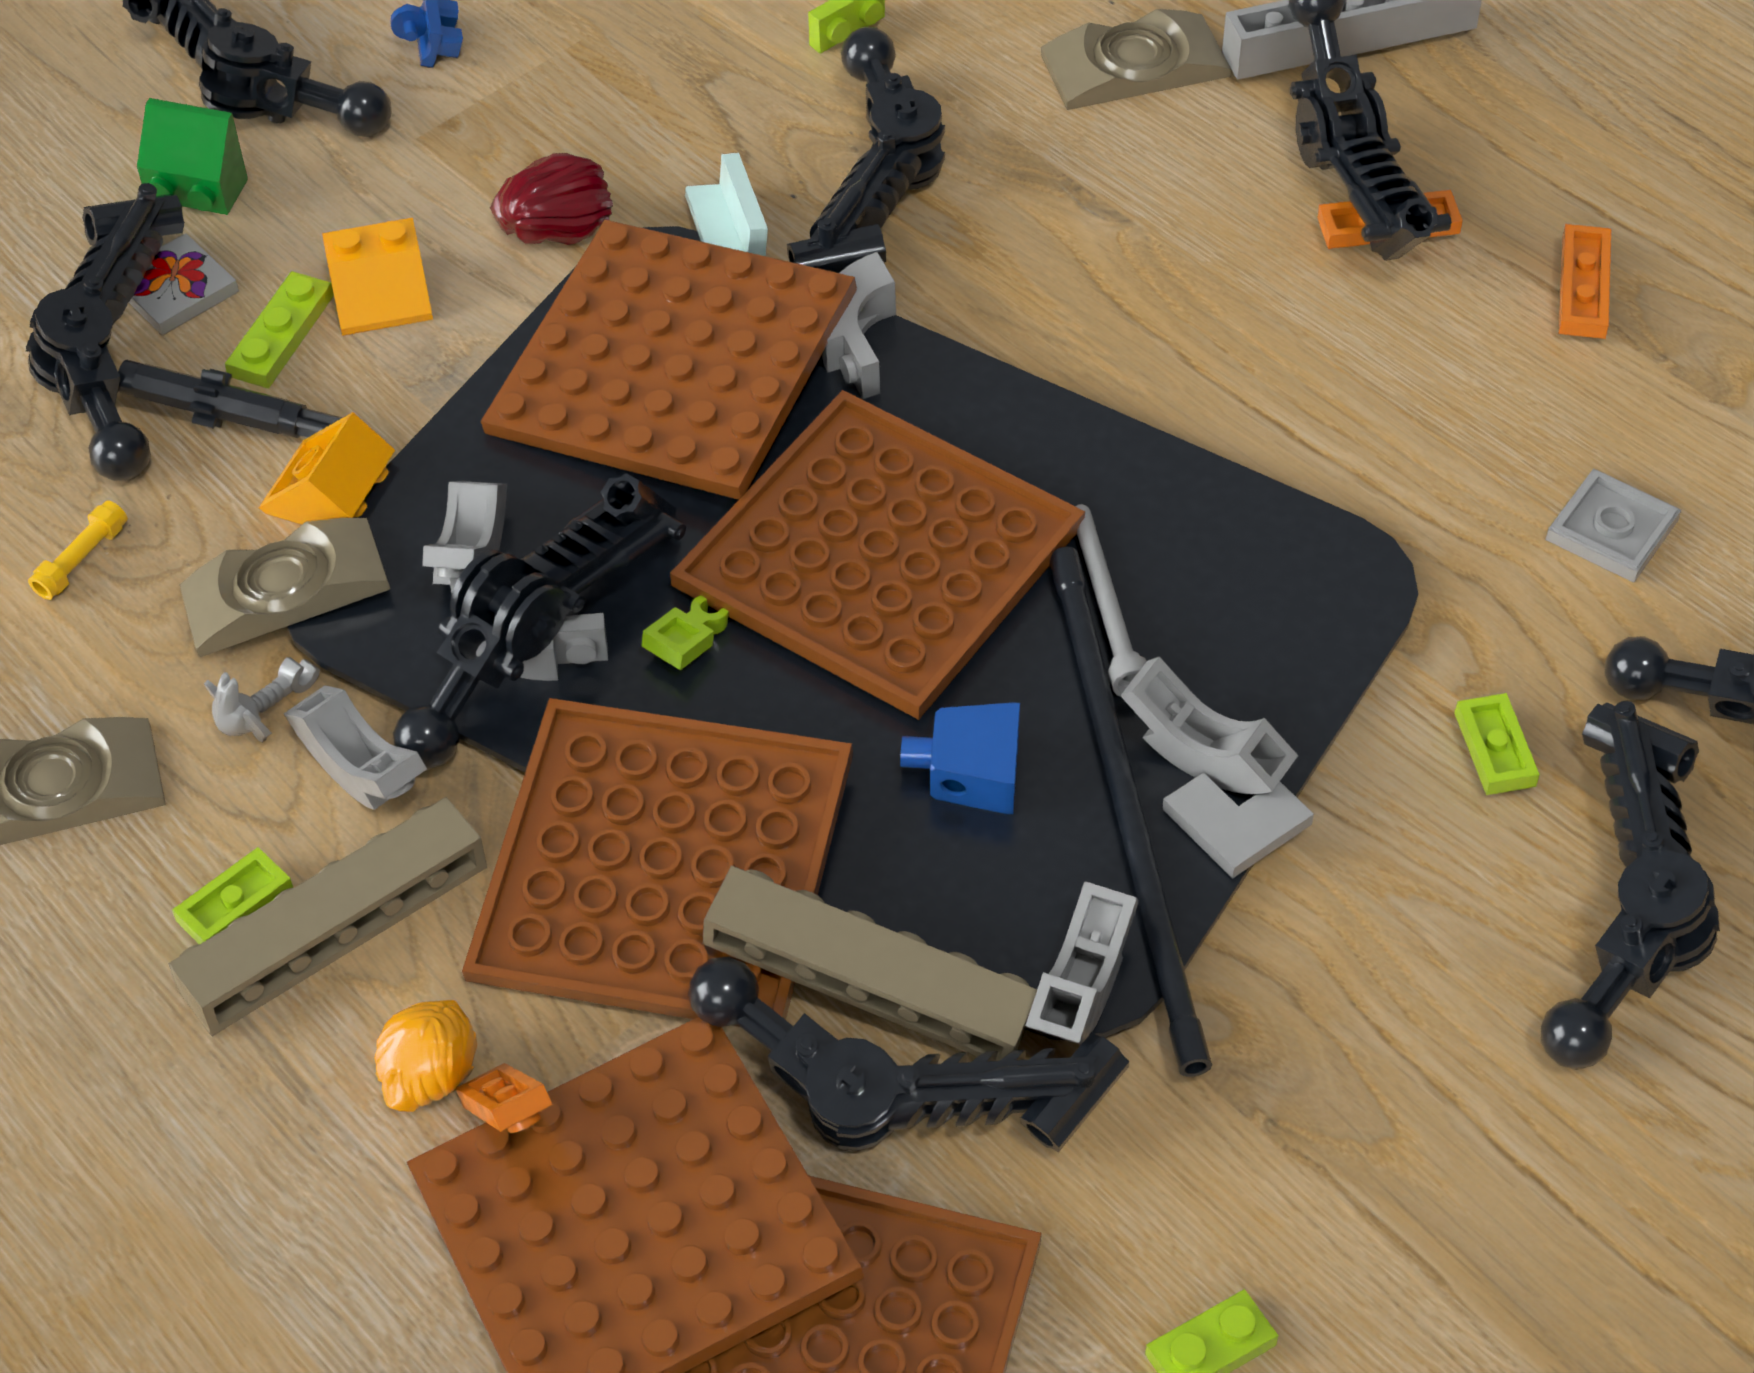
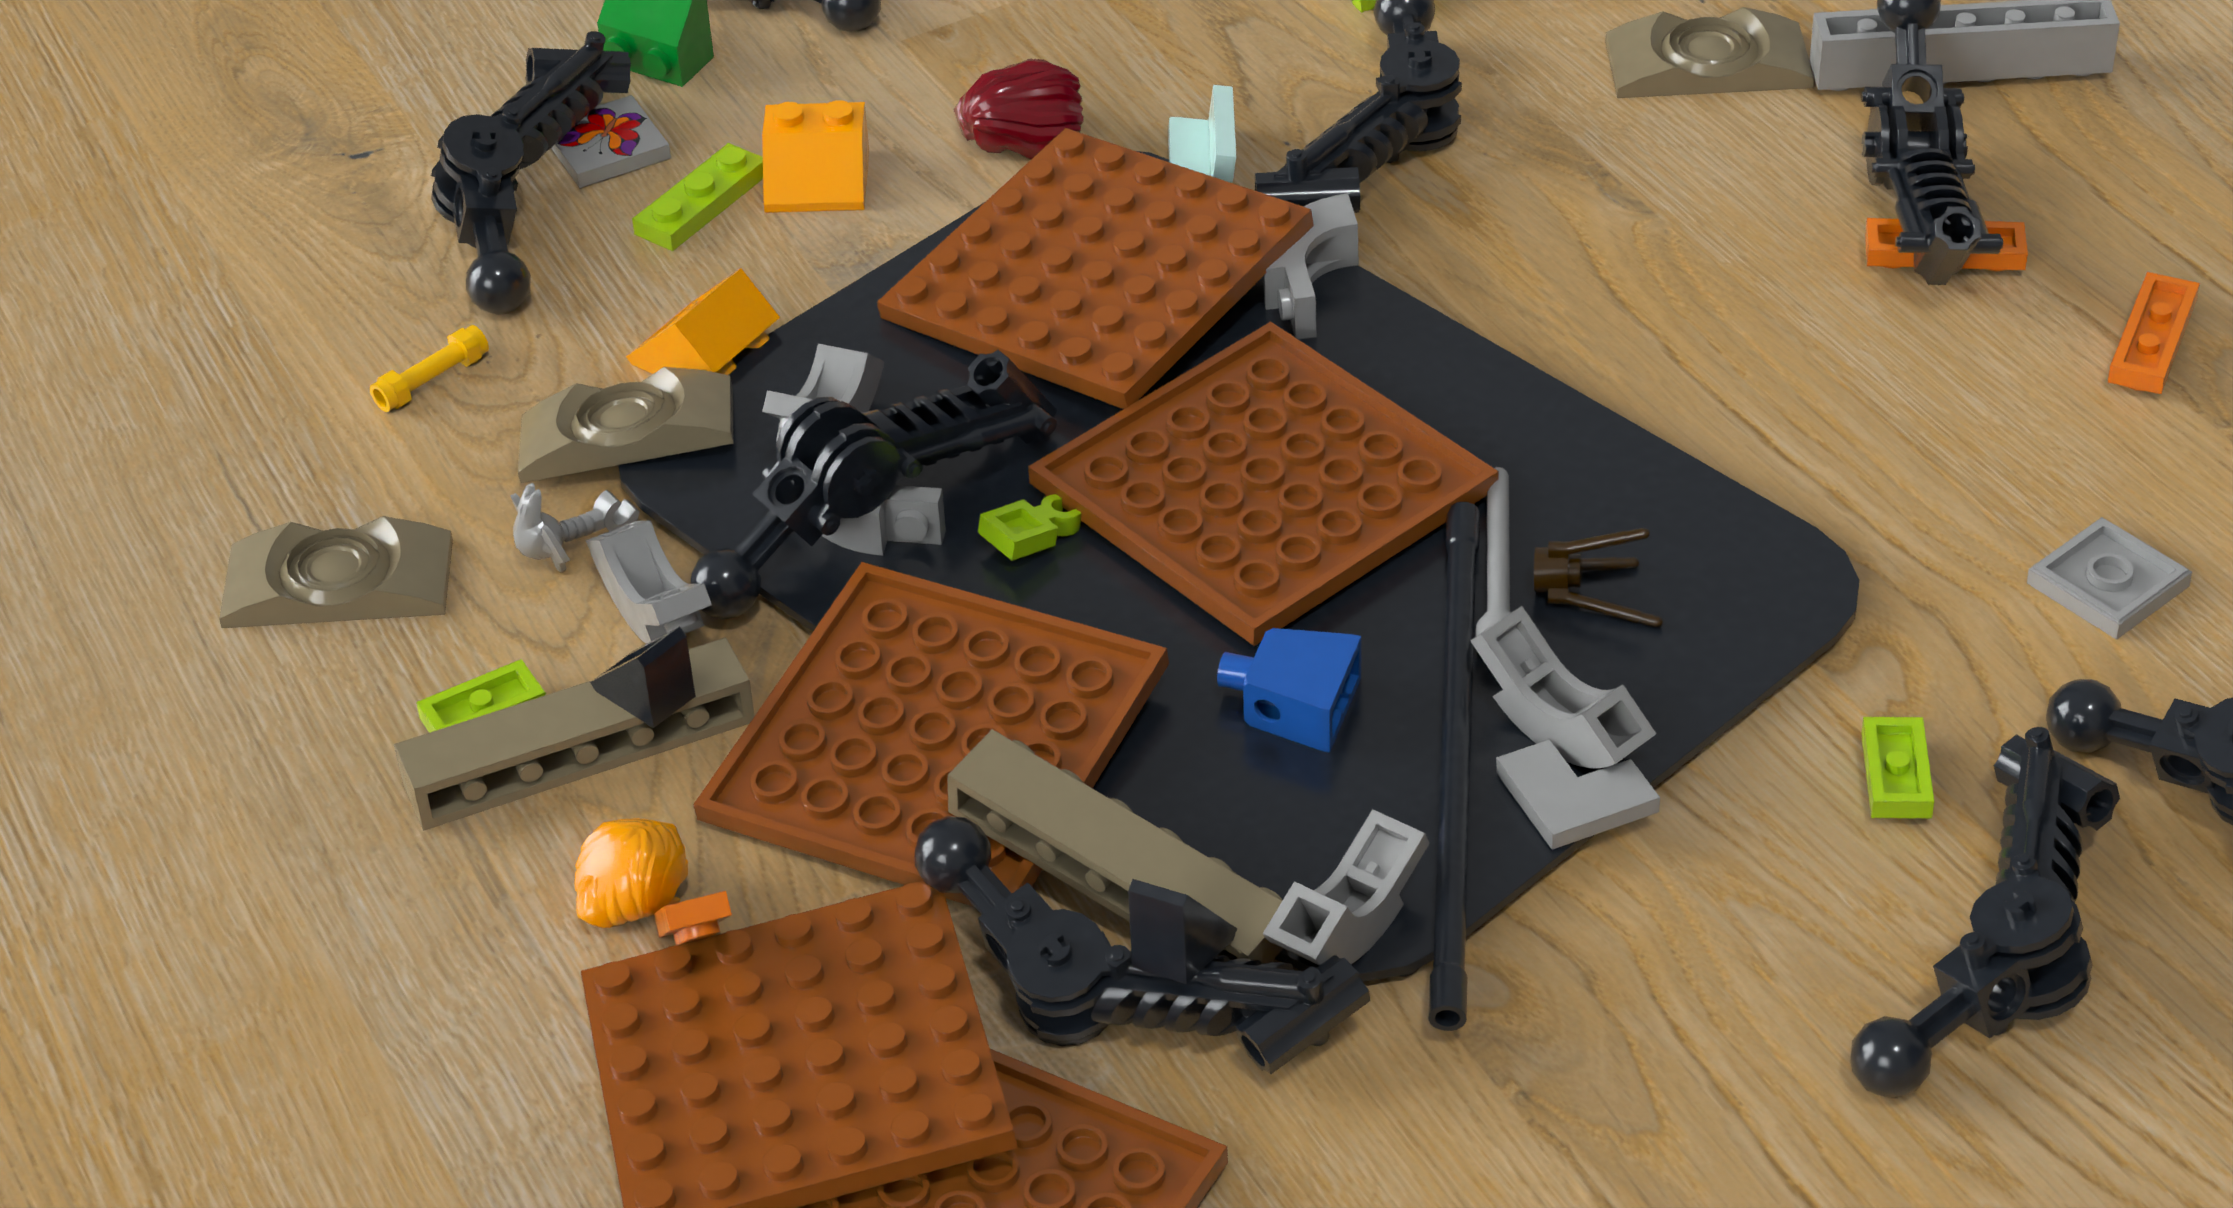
camera: 15 degrees right, 10 degrees down
black piece [118,359,343,438] -> none
none -> black slope [590,627,696,728]
none -> black slope [1128,879,1237,984]
none -> dark brown plant [1534,528,1663,628]

